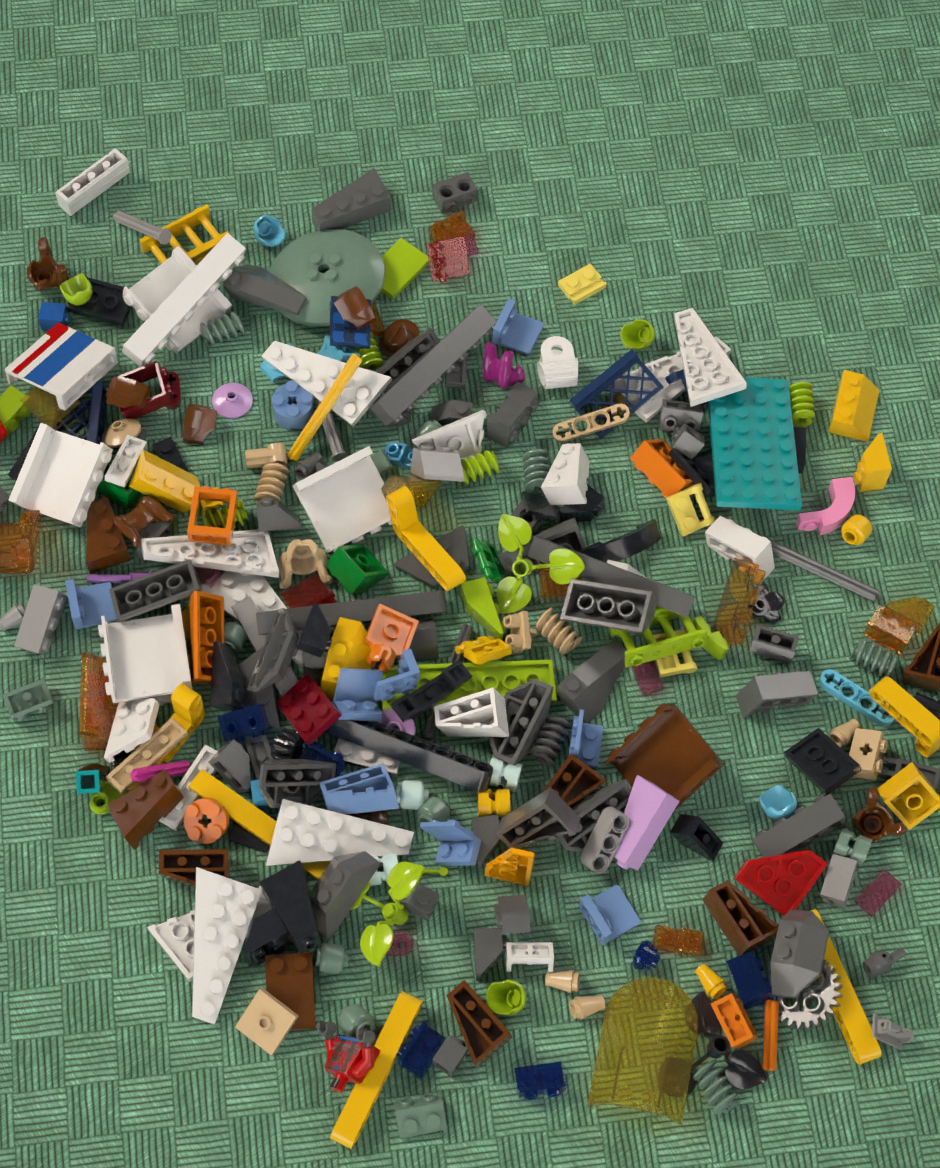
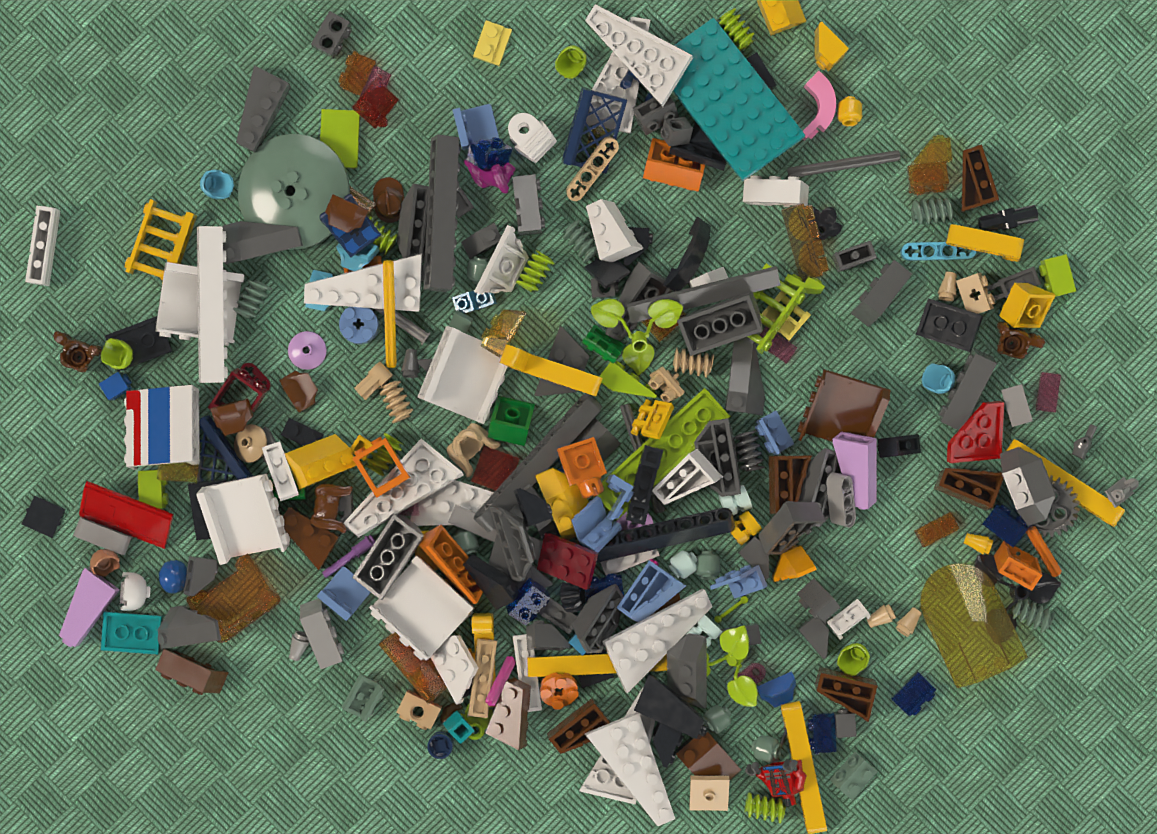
camera: 35 degrees left, 25 degrees up
light grey axle [113,211,172,244] -> none
dark grey slope [256,497,301,531] -> none
light grey slope [411,445,464,482] -> none
medium blue bracket [579,885,641,945] -> none
clear blue cone [632,940,661,971] -> none
light yellow plate [666,483,716,537] -> none
sand green wheel [832,827,872,866] -> none
none -> tan brick [396,690,442,730]
none -> dark blue wheel [427,731,454,759]
none -> clear blue brick [466,137,513,170]
none -> lime piece [744,792,786,824]
none -> blue slope [757,671,796,708]

